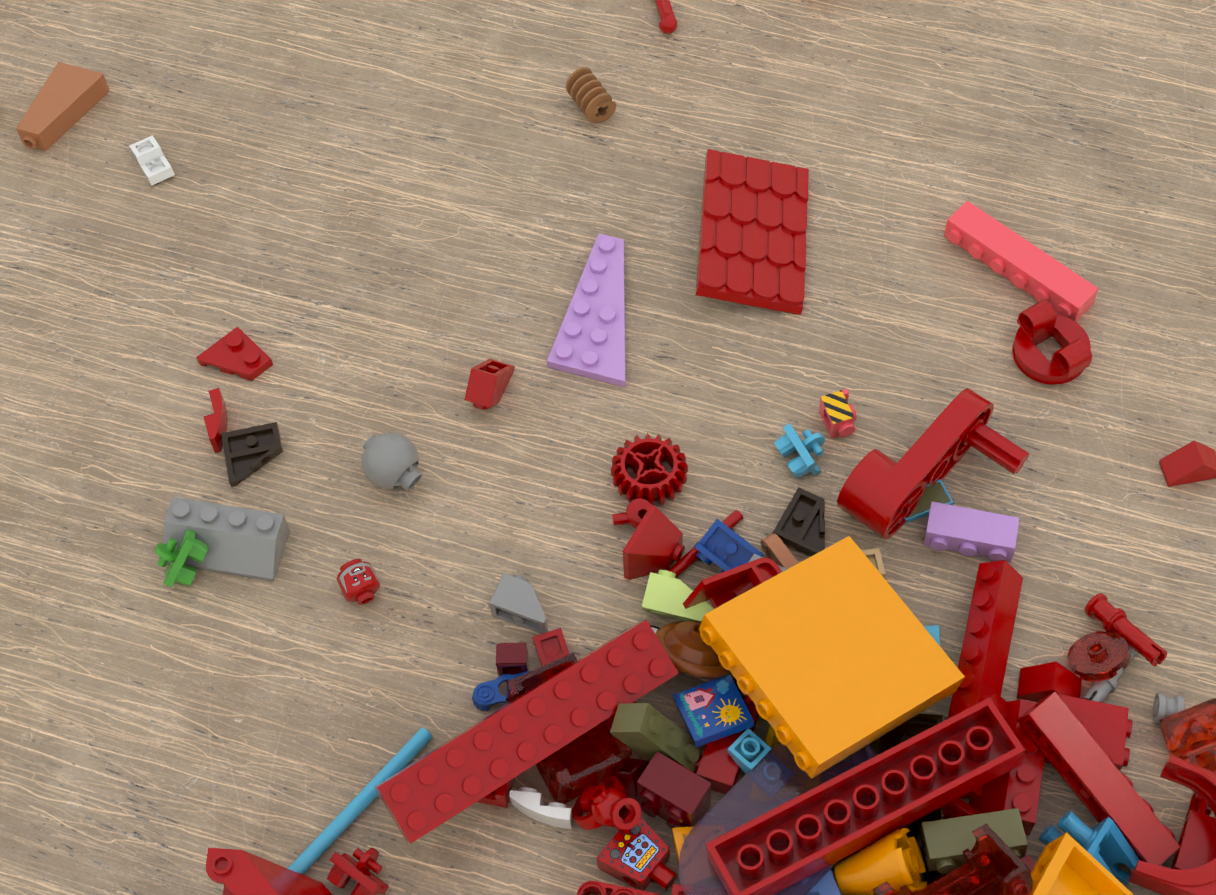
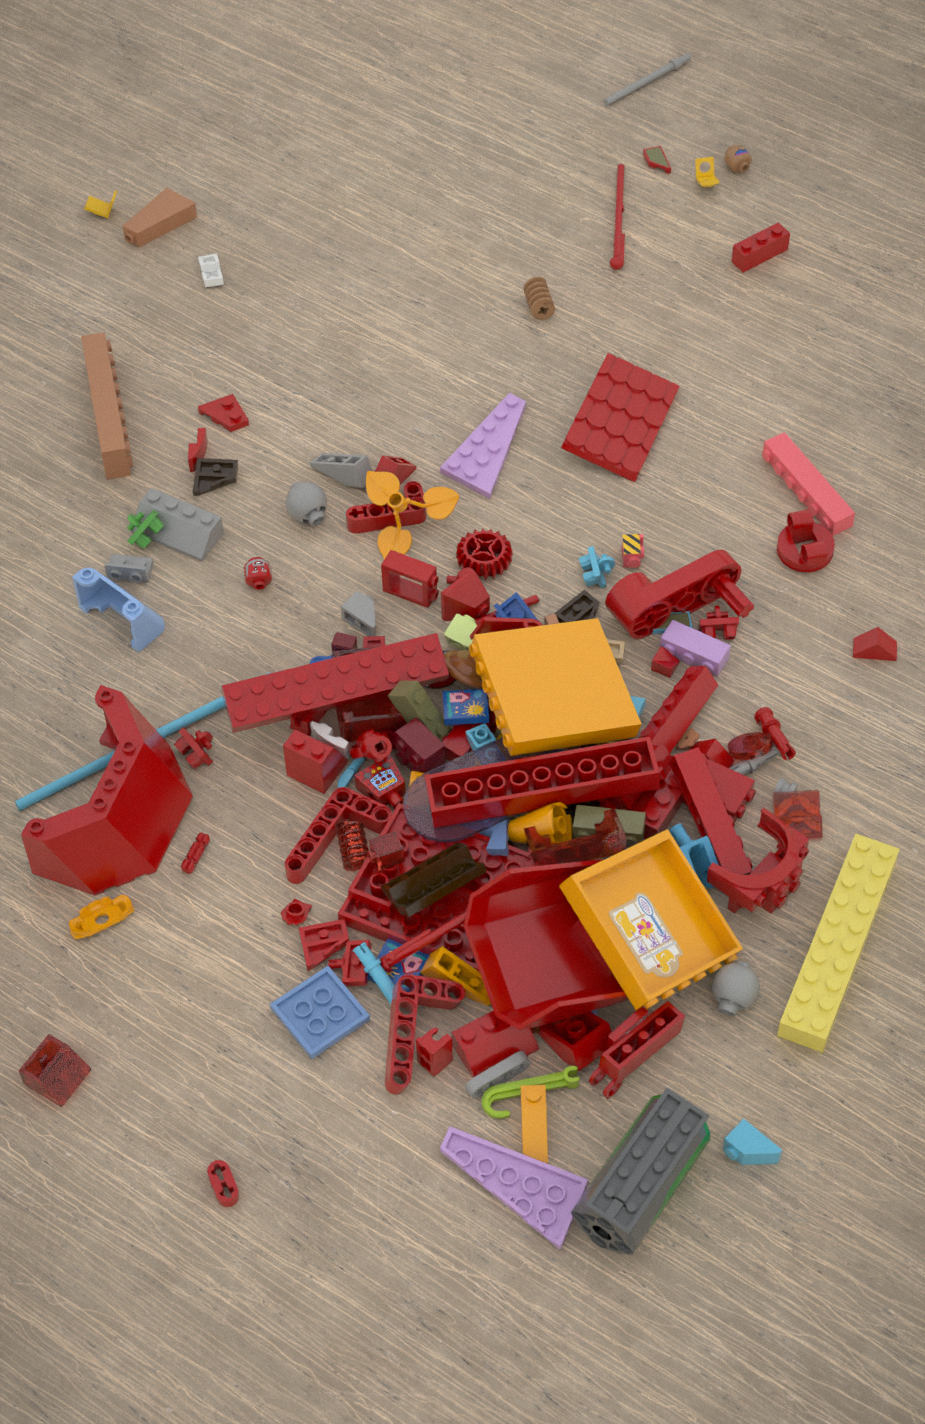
camera: 15 degrees right, 5 degrees down
none -> light blue windscreen [72,567,165,652]
none -> nougat brick [81,332,134,480]
none -> light grey bracket [104,554,154,583]
none -> red slope [283,730,348,794]
none -> light grey slope [310,453,372,488]
none -> medium azure piece [337,757,365,788]
none -> red beam [346,481,426,534]
none -> light orange plant [366,471,459,559]
none -> red window [381,550,439,608]
none -> red slope [651,647,680,678]
none -> nougat plant [677,728,700,749]
none -> red hips [698,606,739,640]

